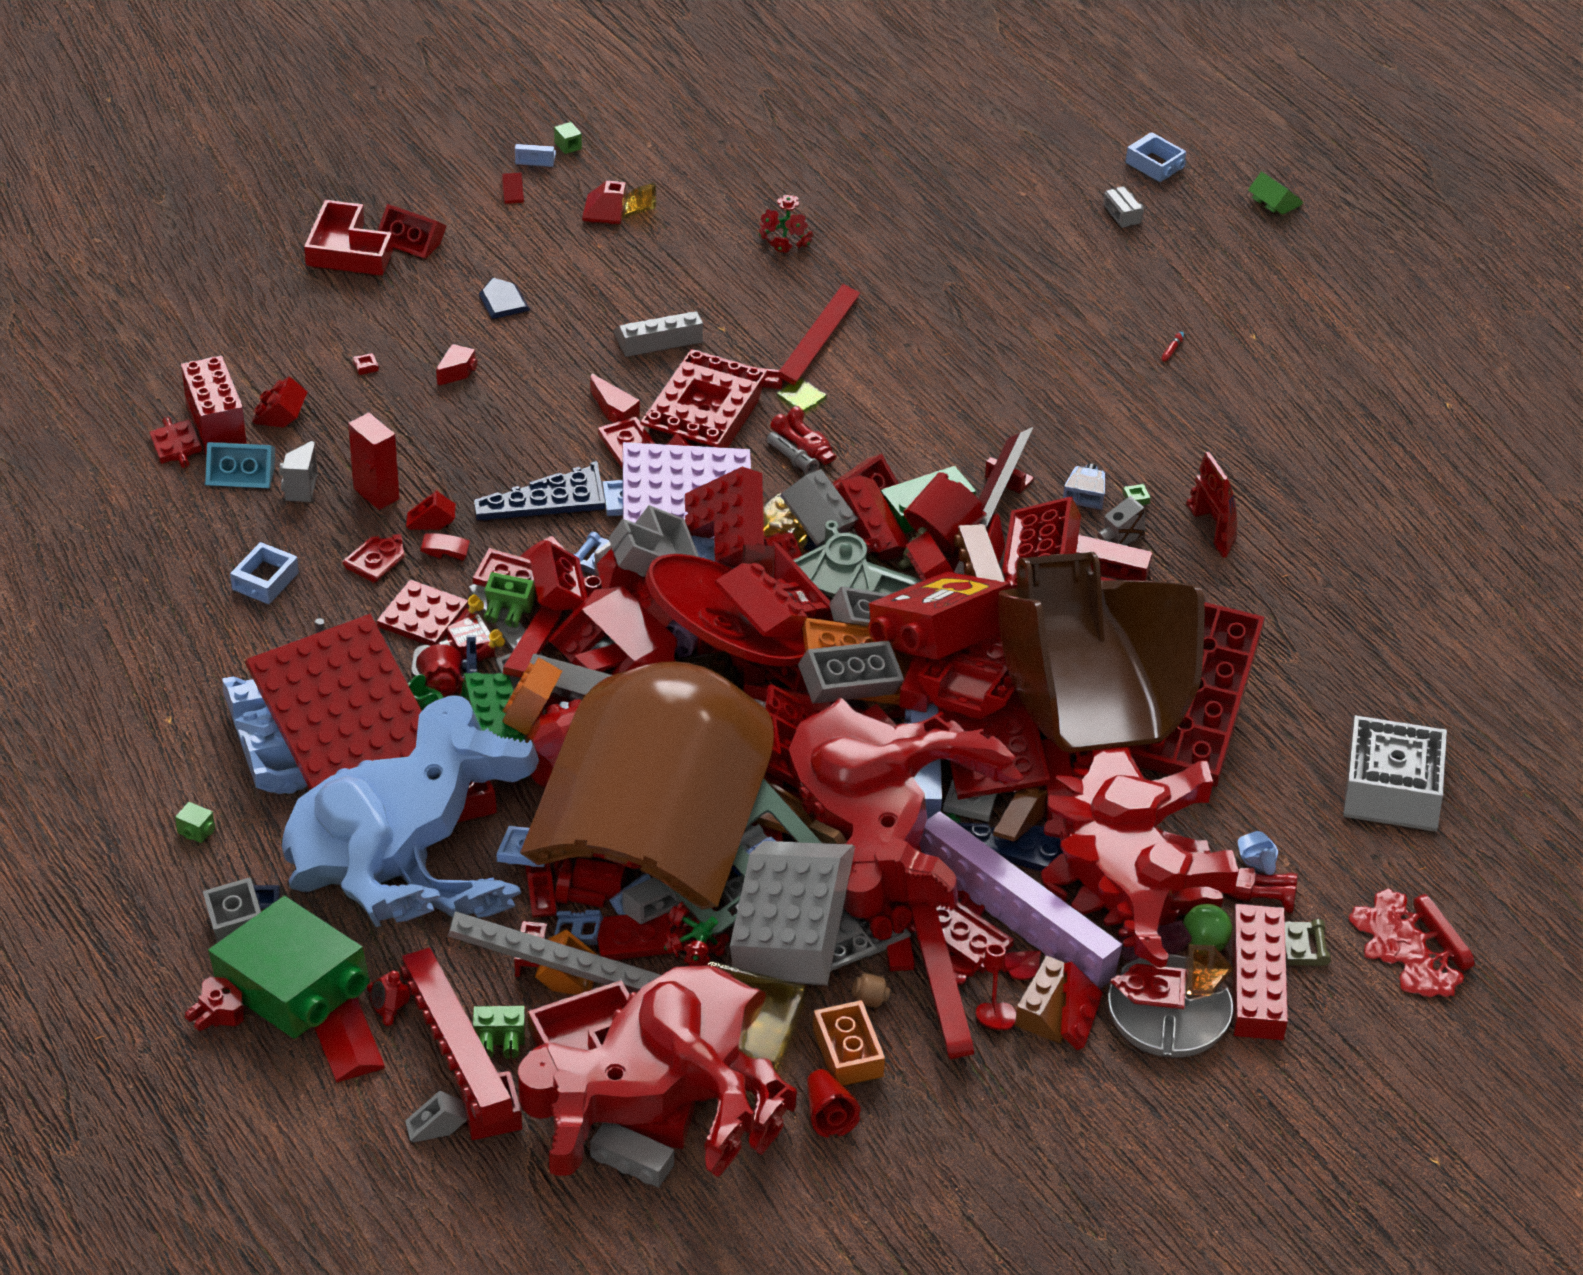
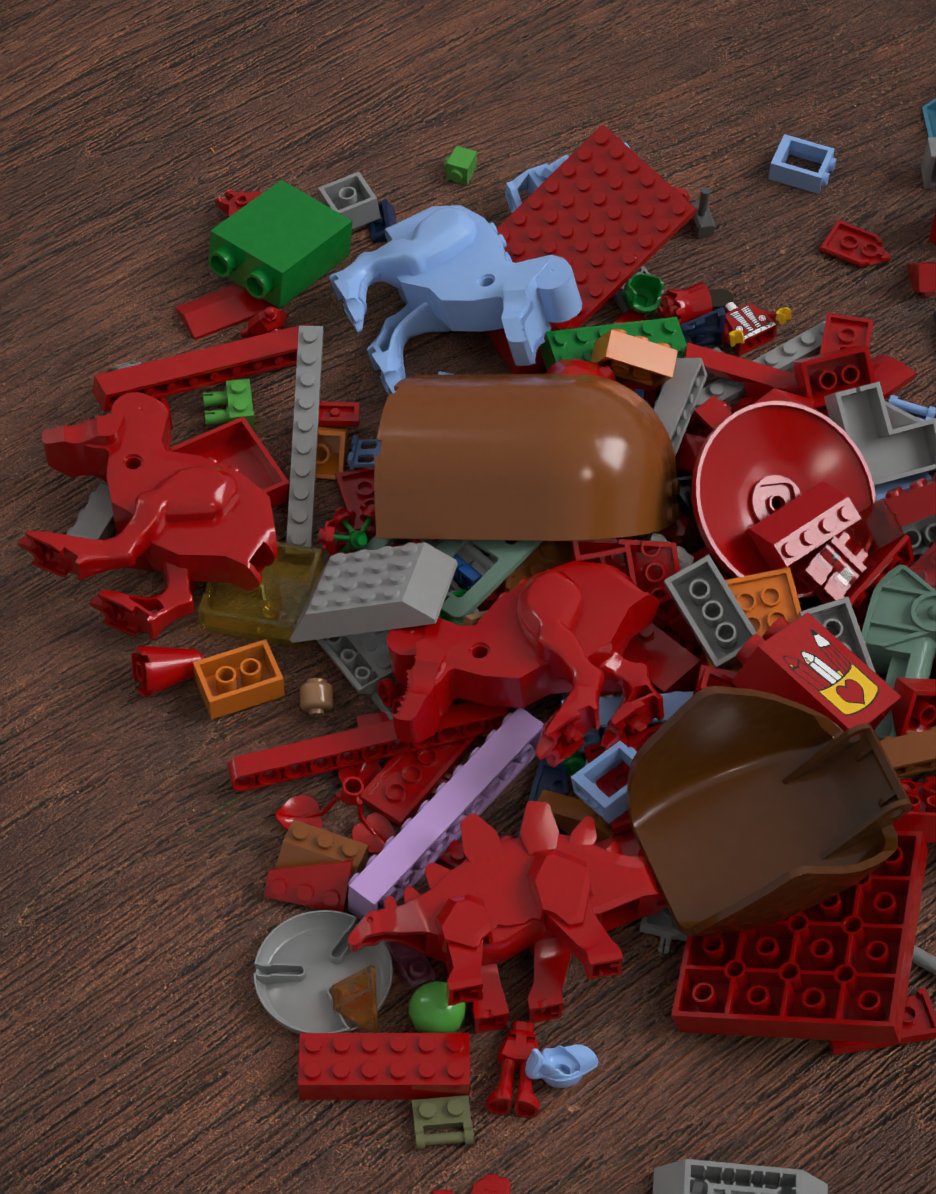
camera: 85 degrees right, 10 degrees up
plate [377,579,469,646] -> none
slope [420,533,470,561] -> none
bright green brick [483,572,537,628] -> none
red tile [1110,963,1186,1009] -> none
none -> light blue window [571,741,637,824]

